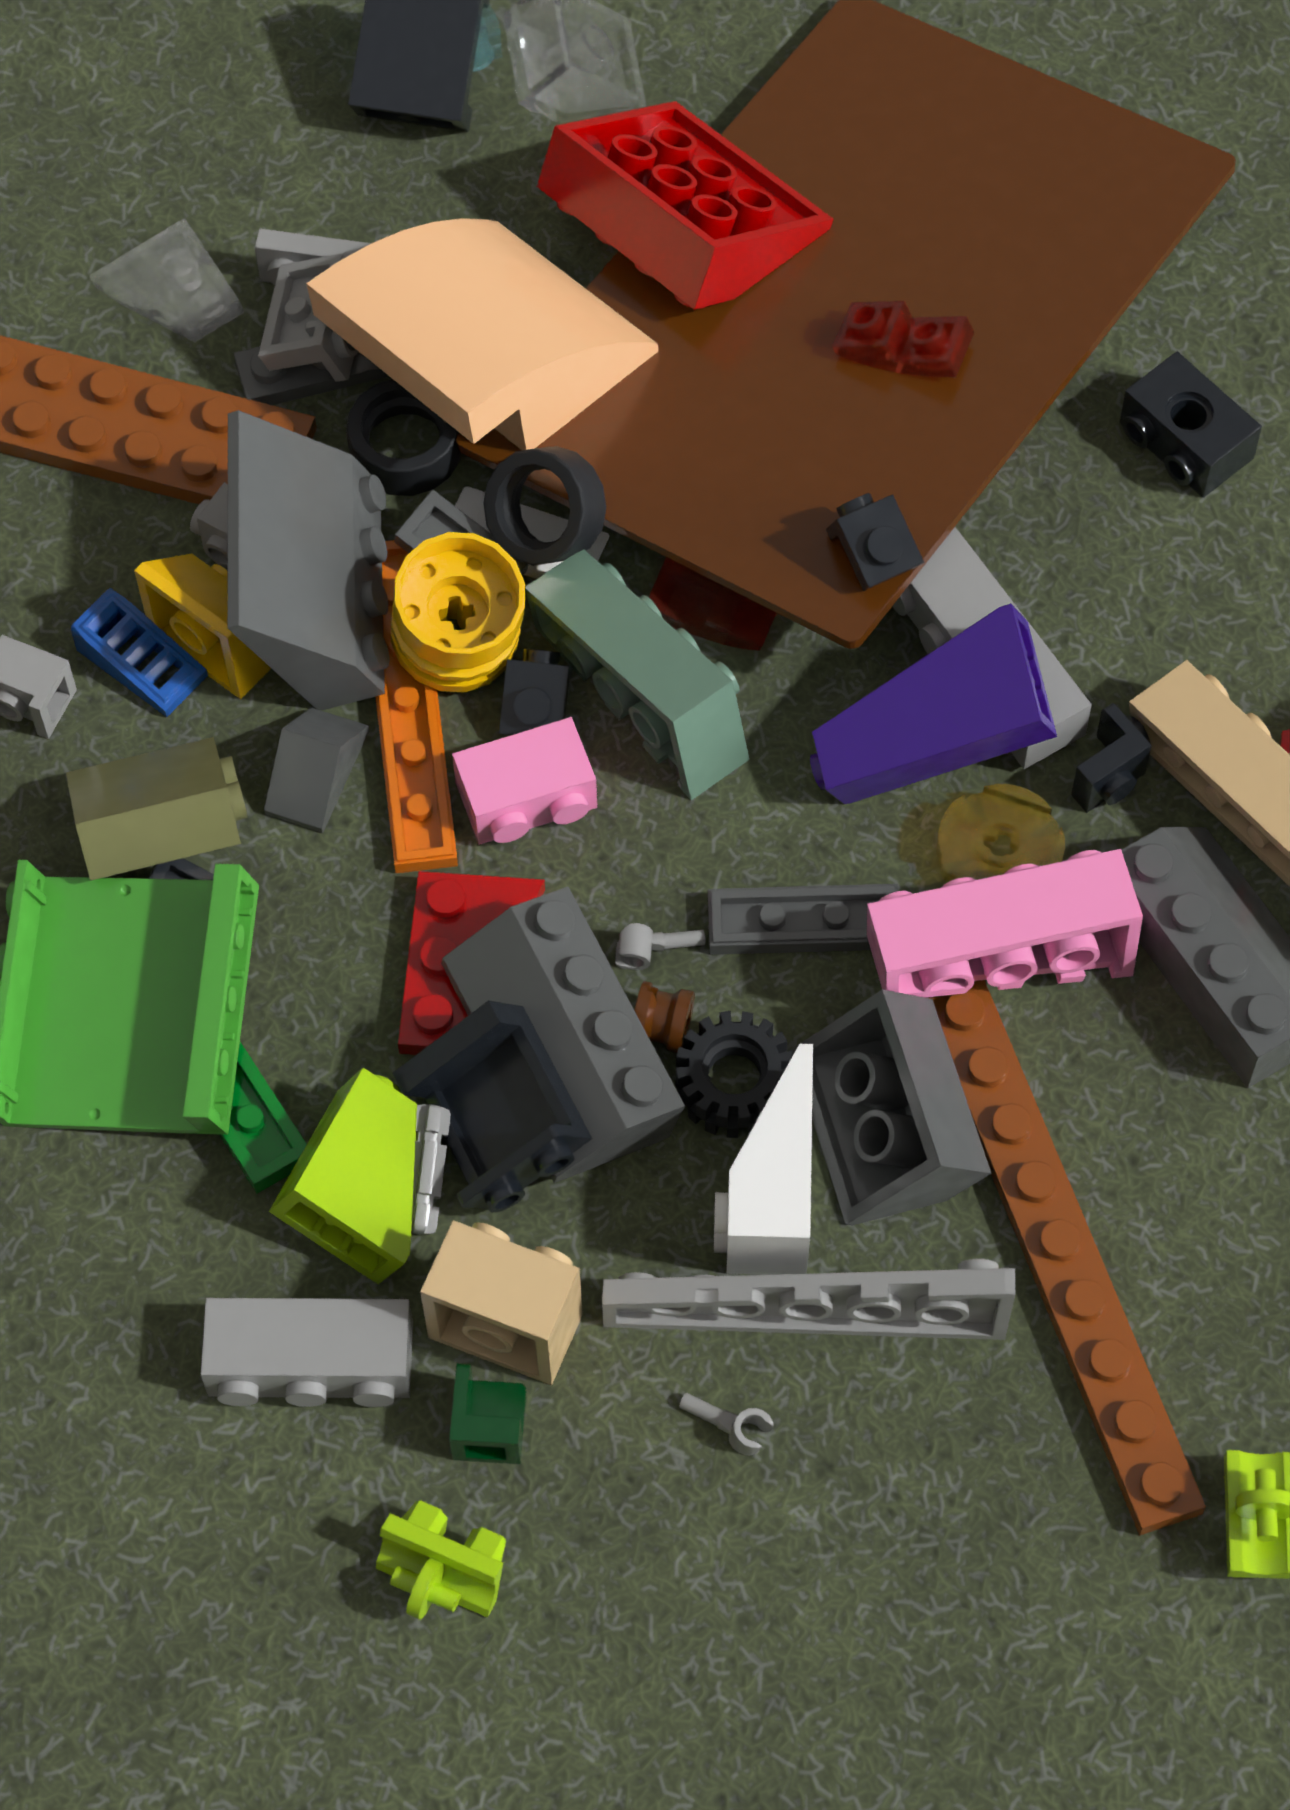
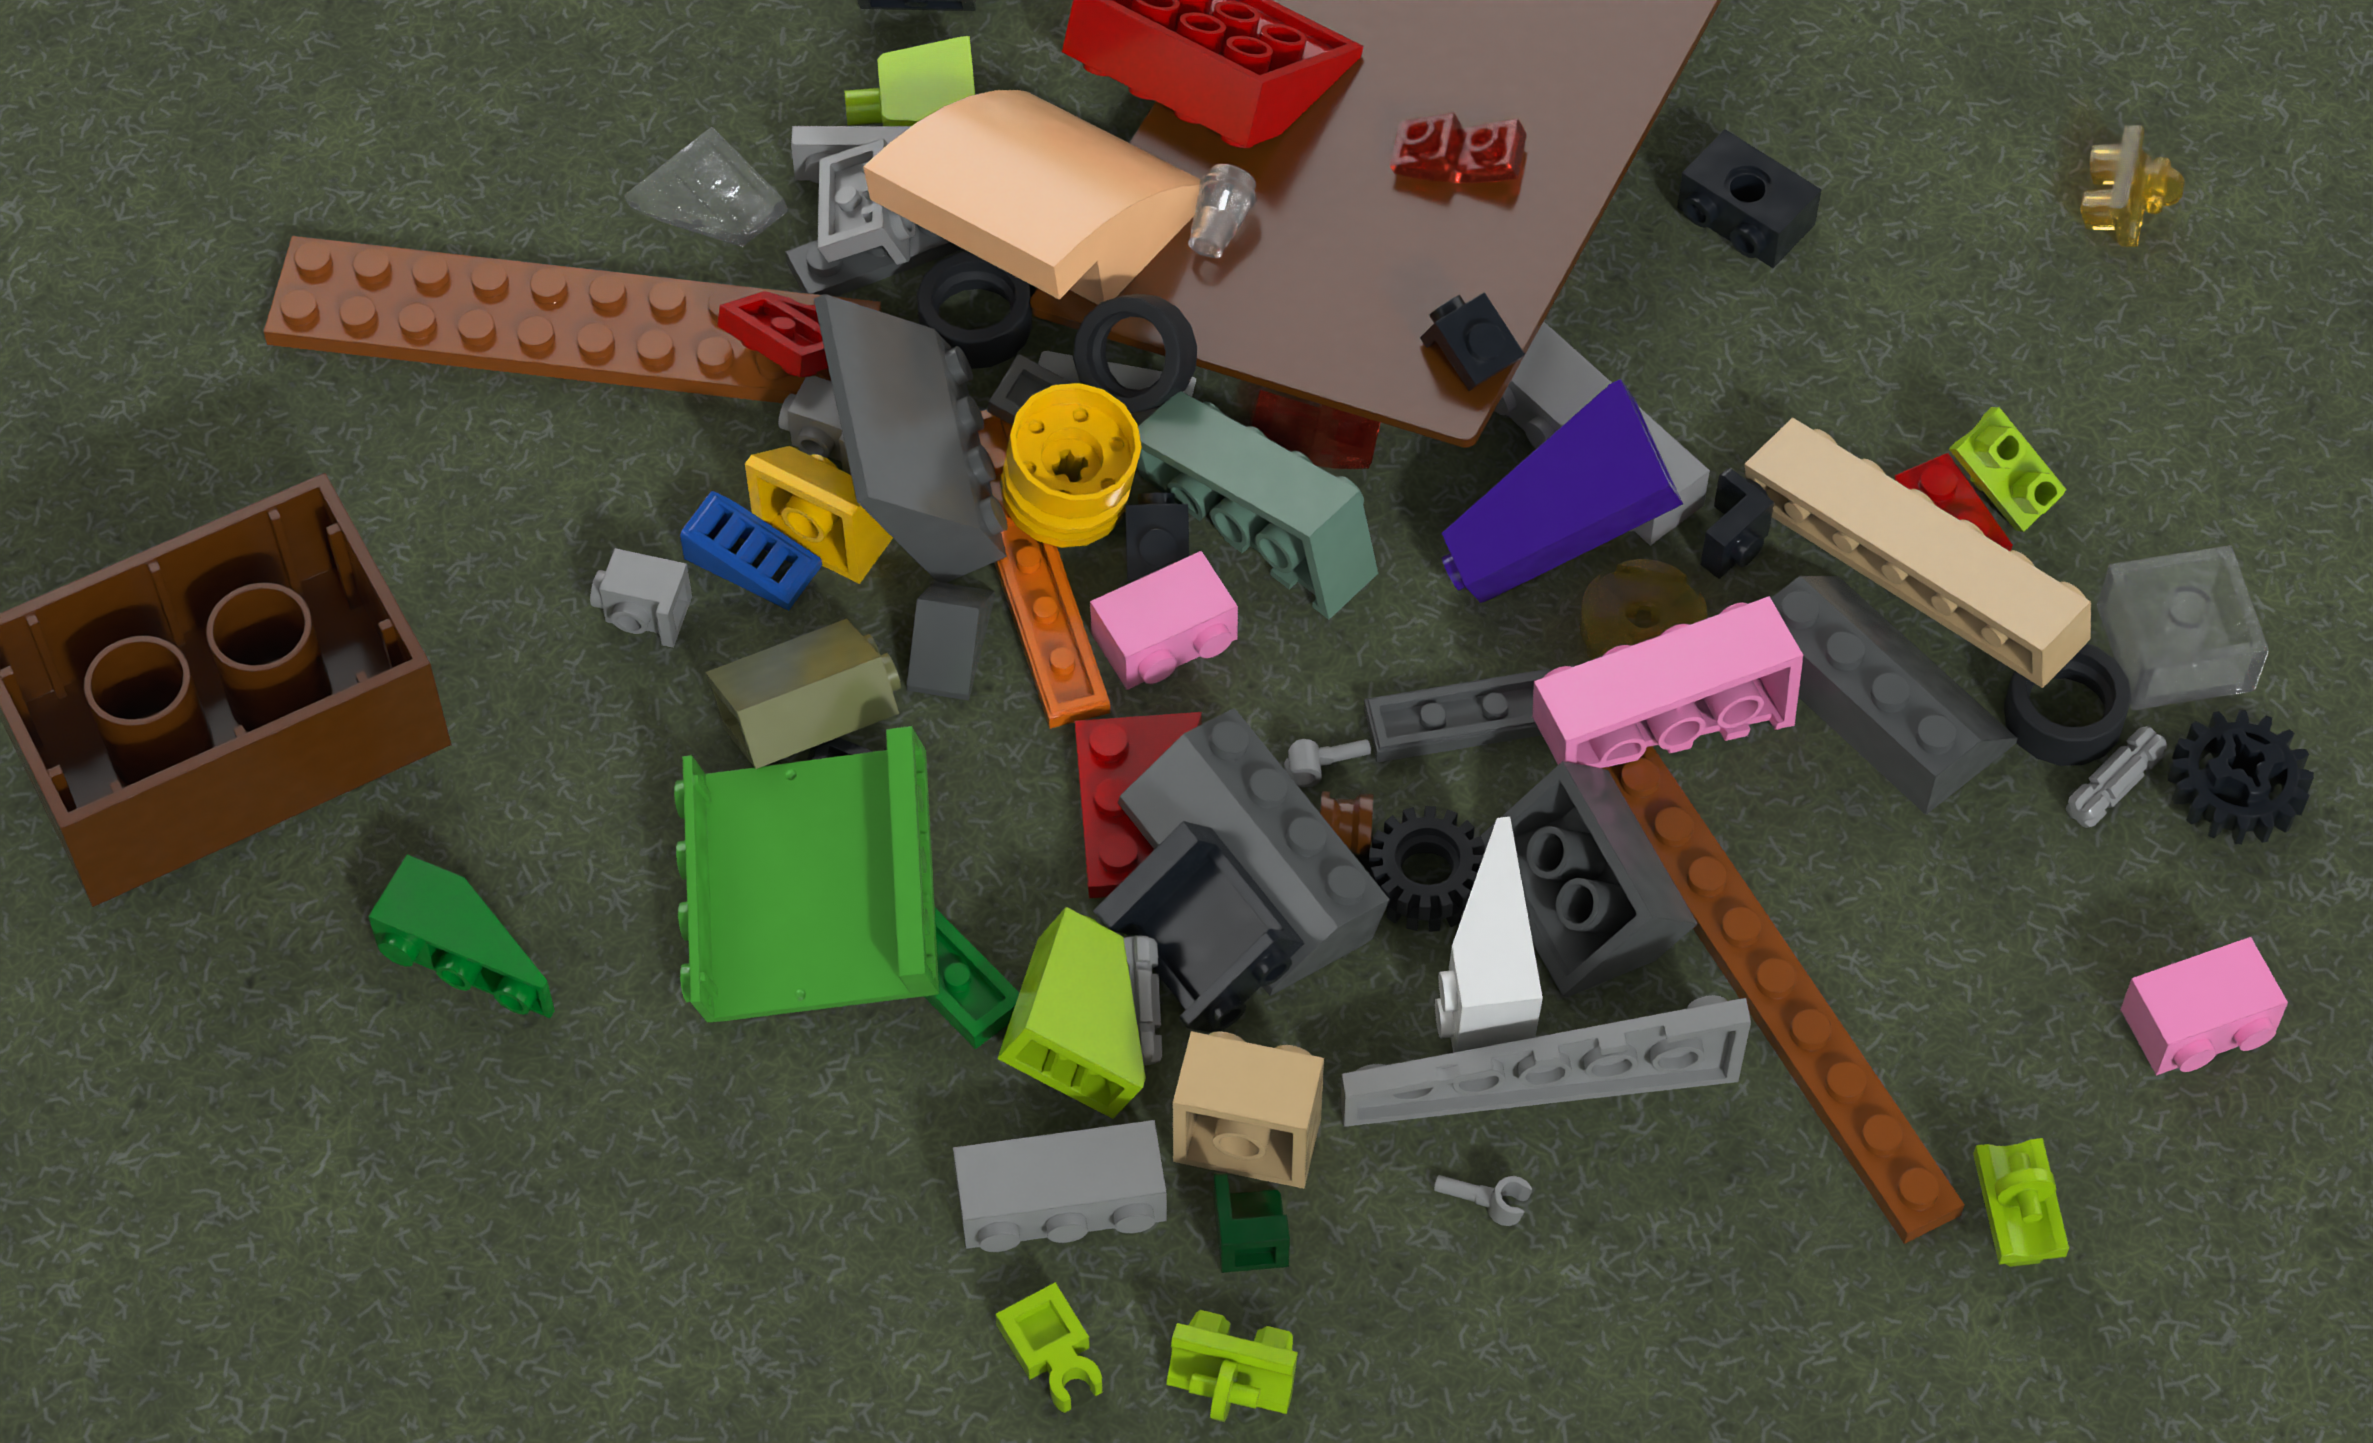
camera: 10 degrees left, 5 degrees down
none -> red wing [717,291,828,378]
none -> lime torso [844,36,975,126]
none -> lime plate [995,1282,1103,1413]
none -> clear cone [1188,164,1257,258]

